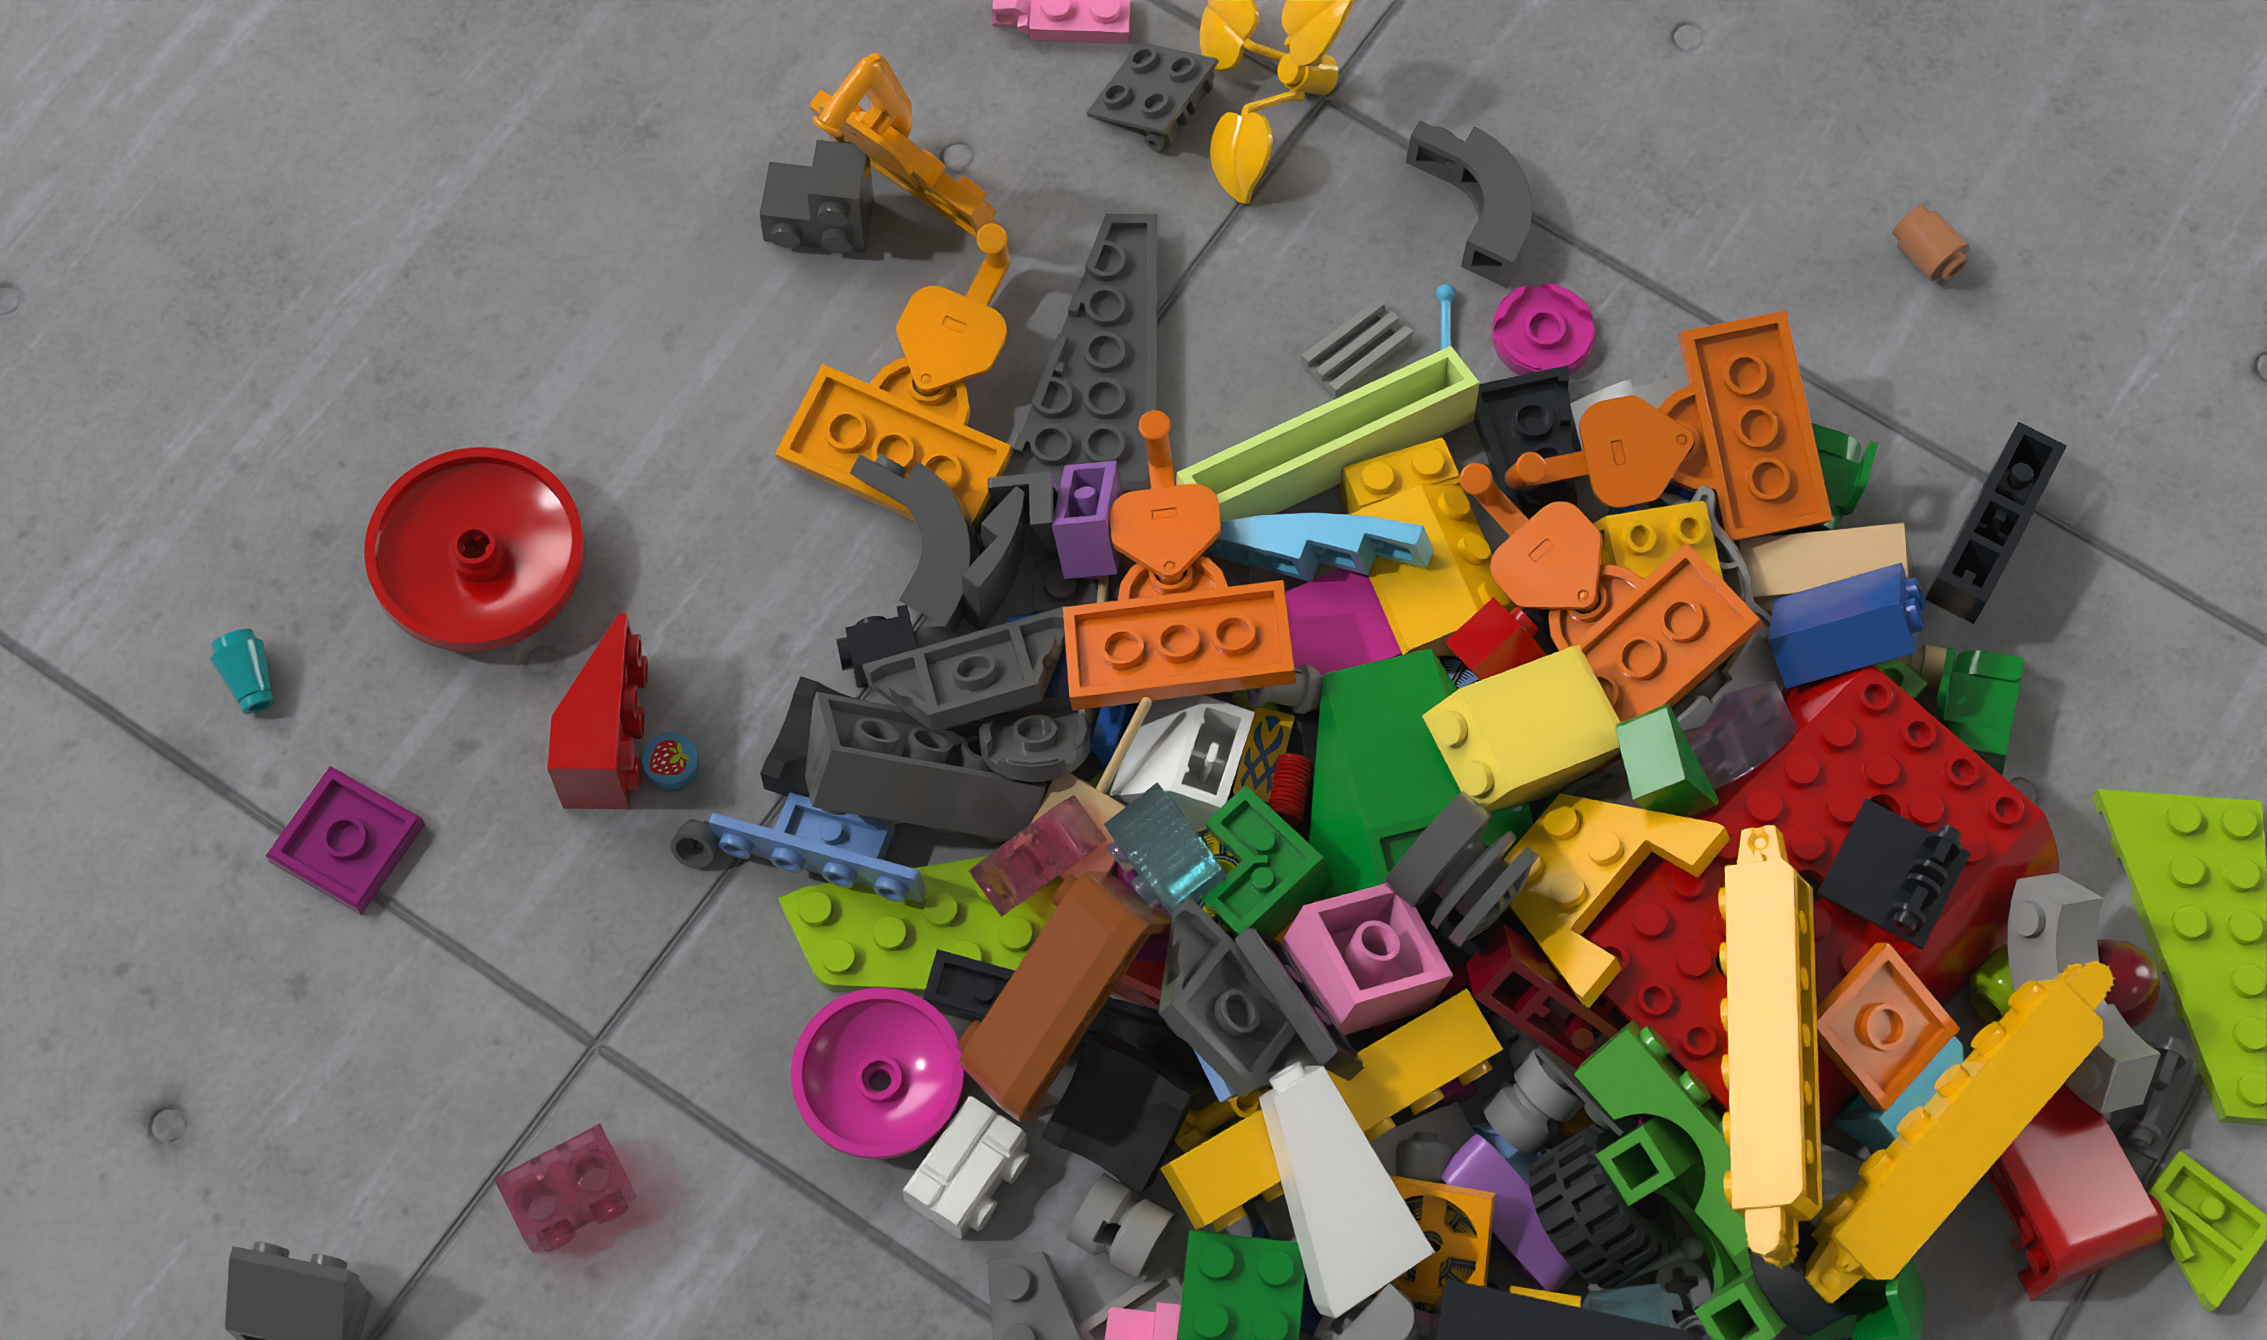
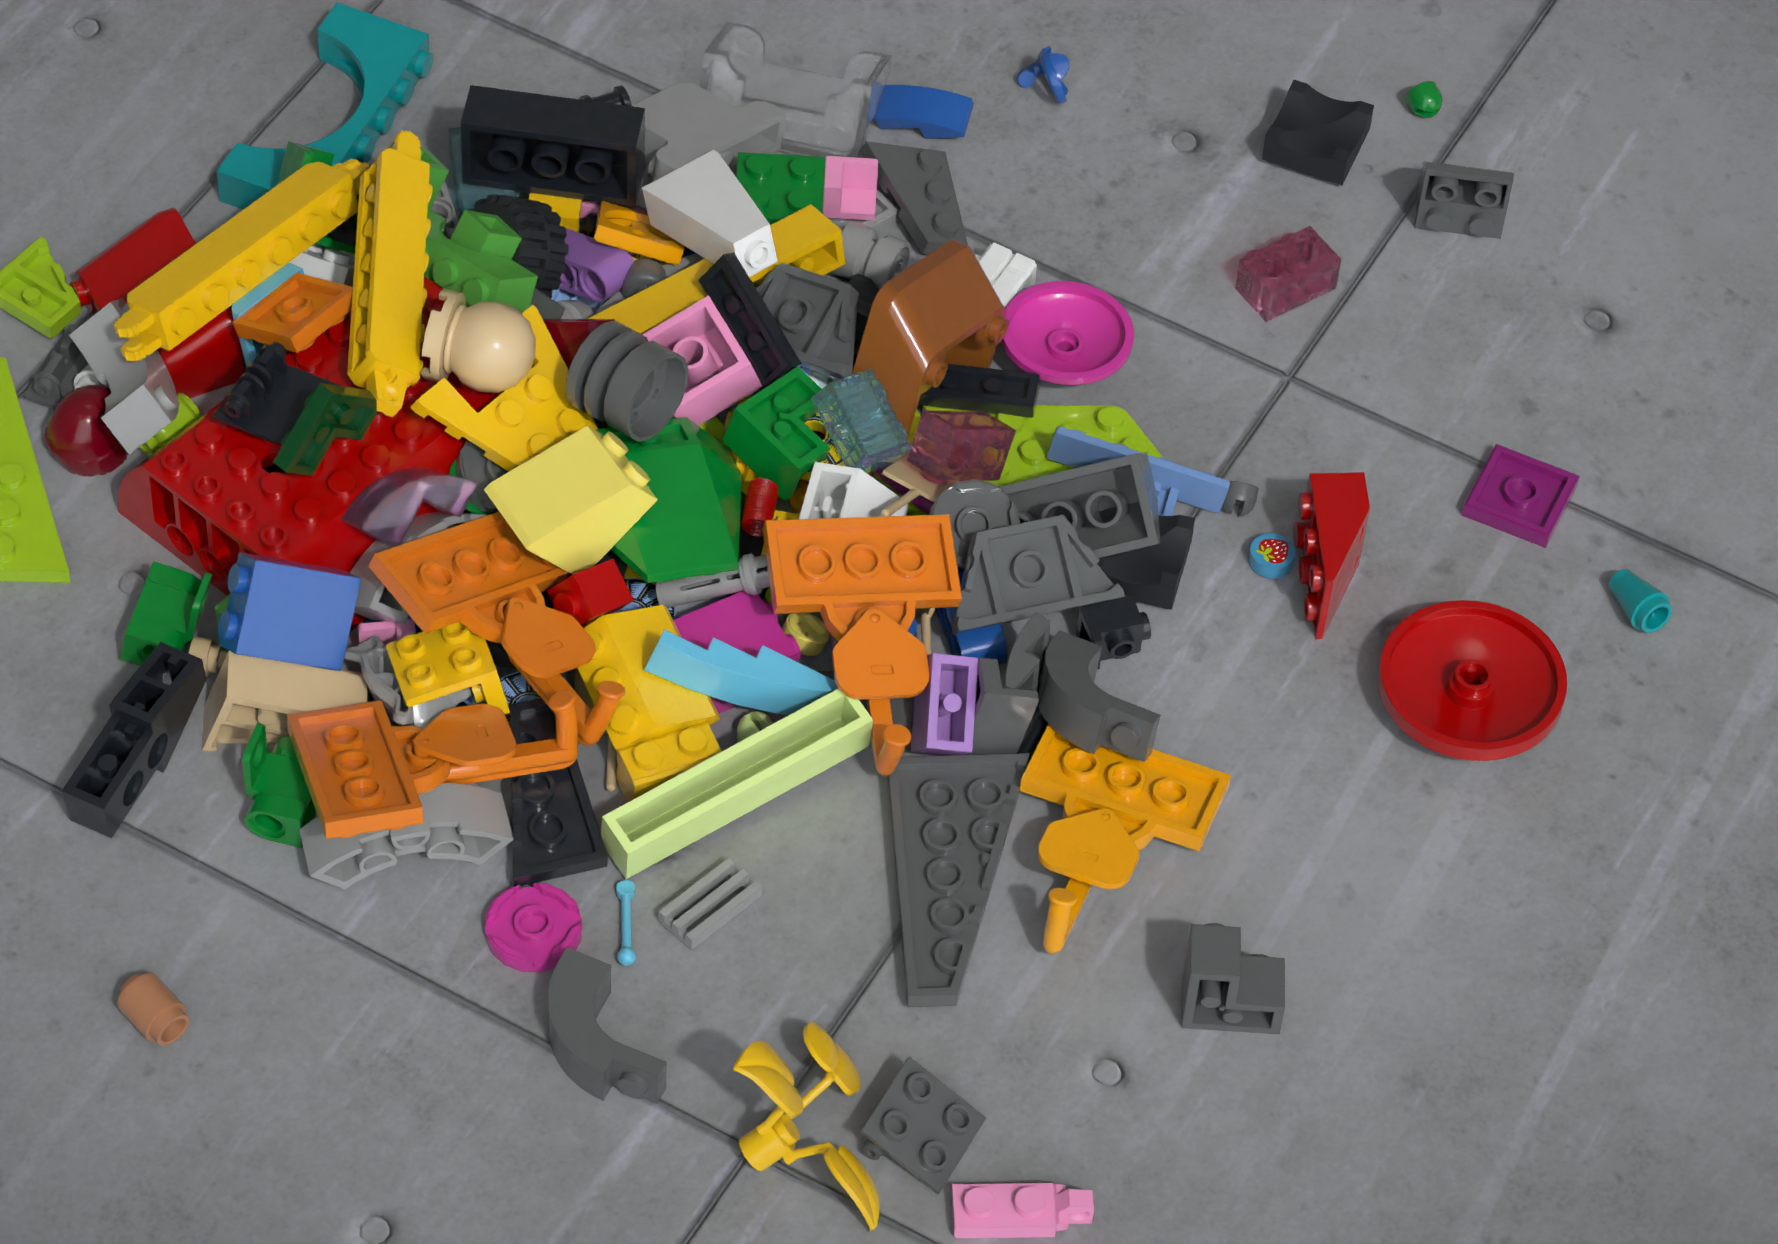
camera: 175 degrees right, 15 degrees down
light orange plate [809,52,997,239] -> none
slope [1615,703,1719,817] -> none
none -> dark green plate [273,383,378,476]
none -> tan tile [421,289,536,393]

